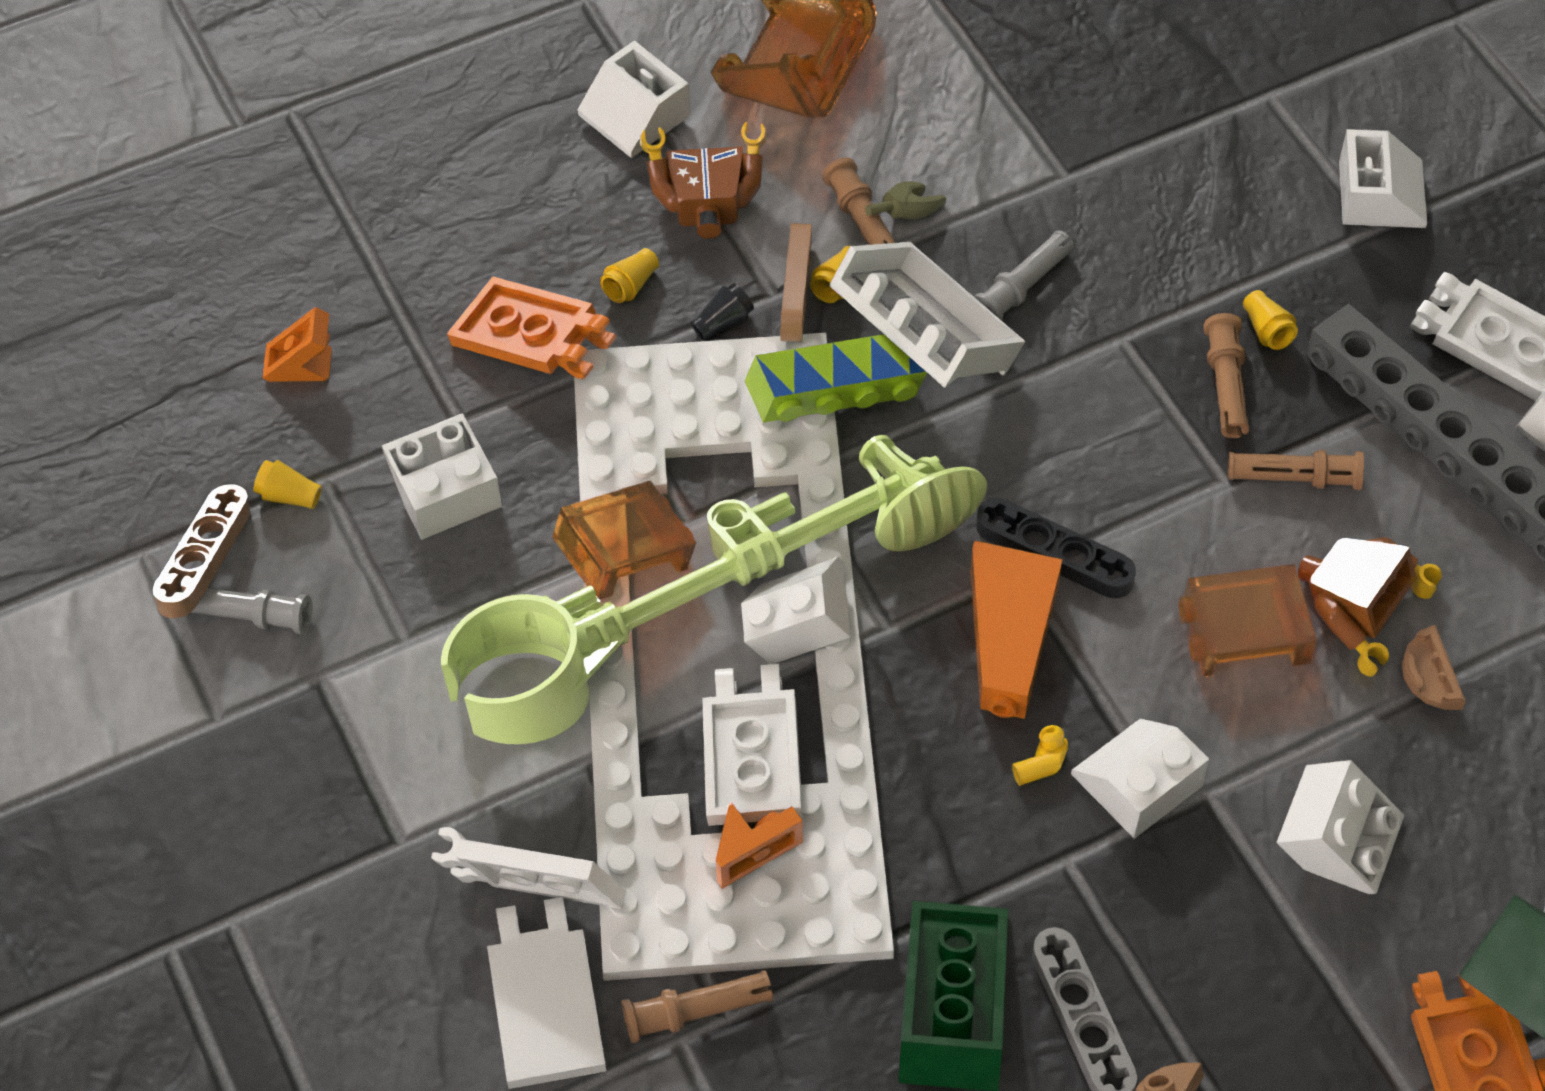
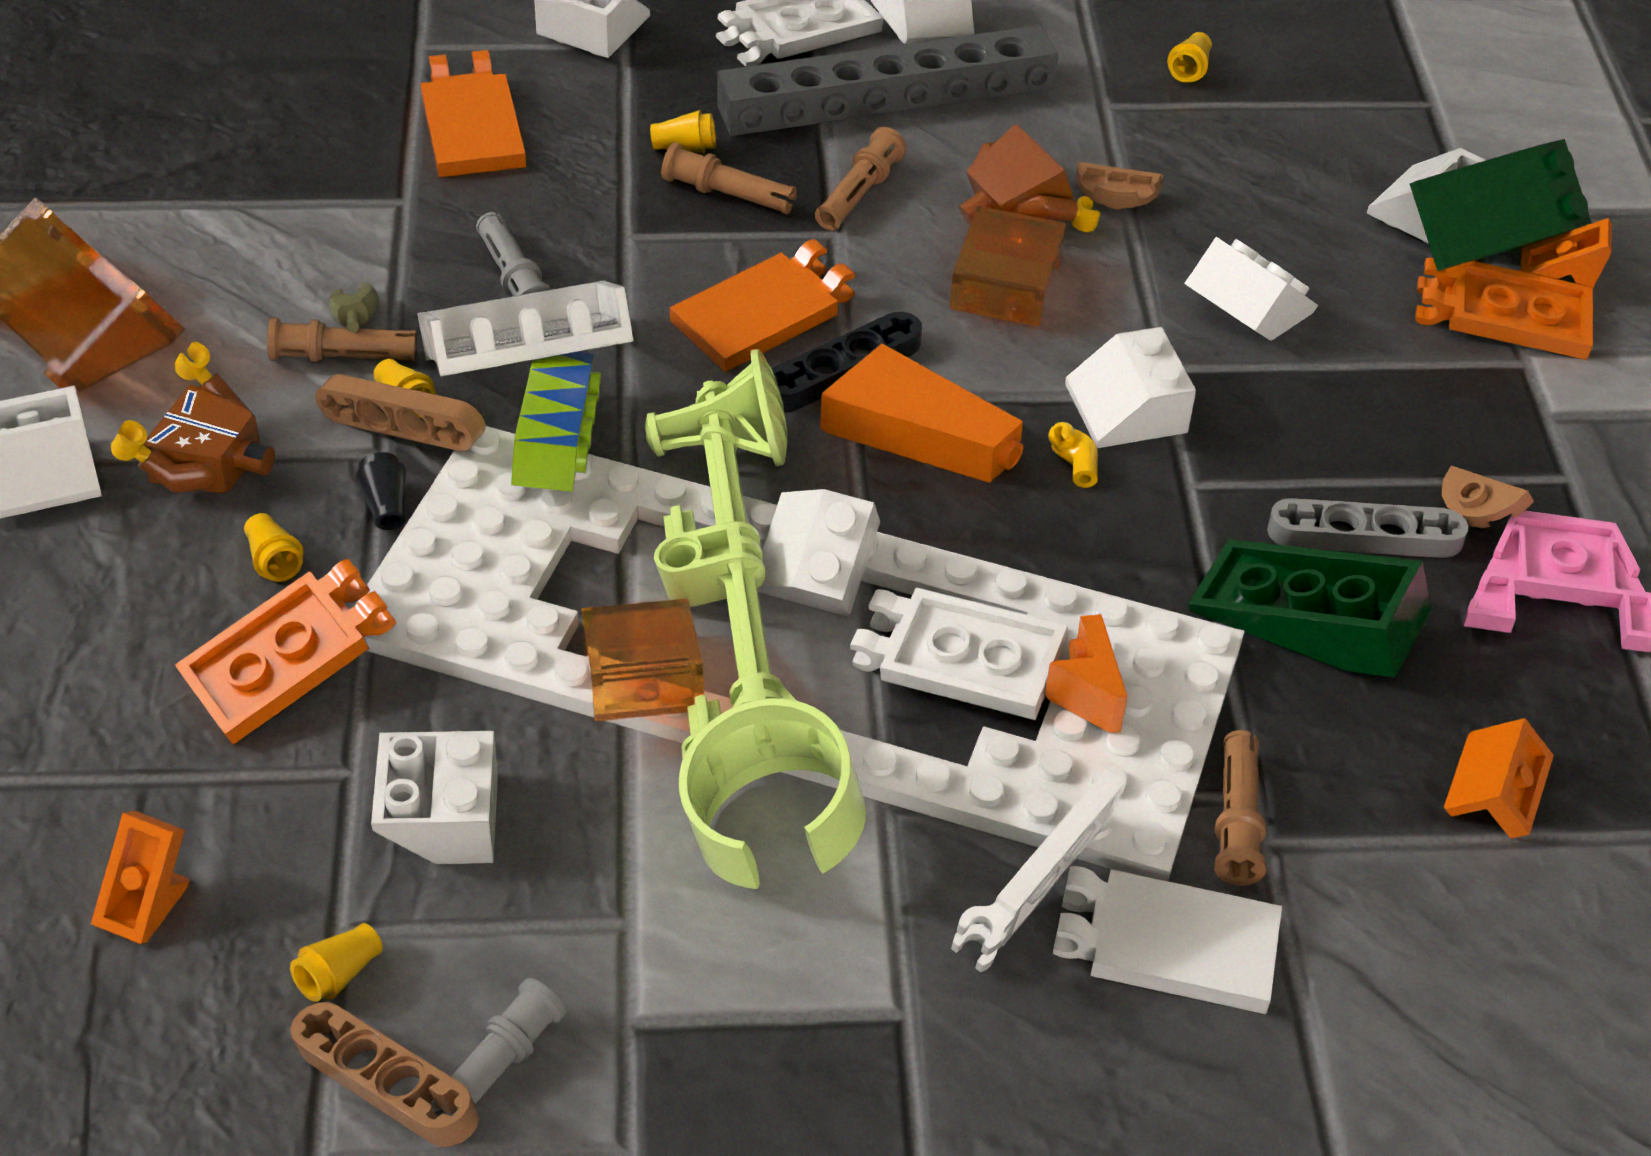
camera: 70 degrees left, 10 degrees down
none -> orange tile [420,50,526,177]
none -> orange tile [669,239,855,373]

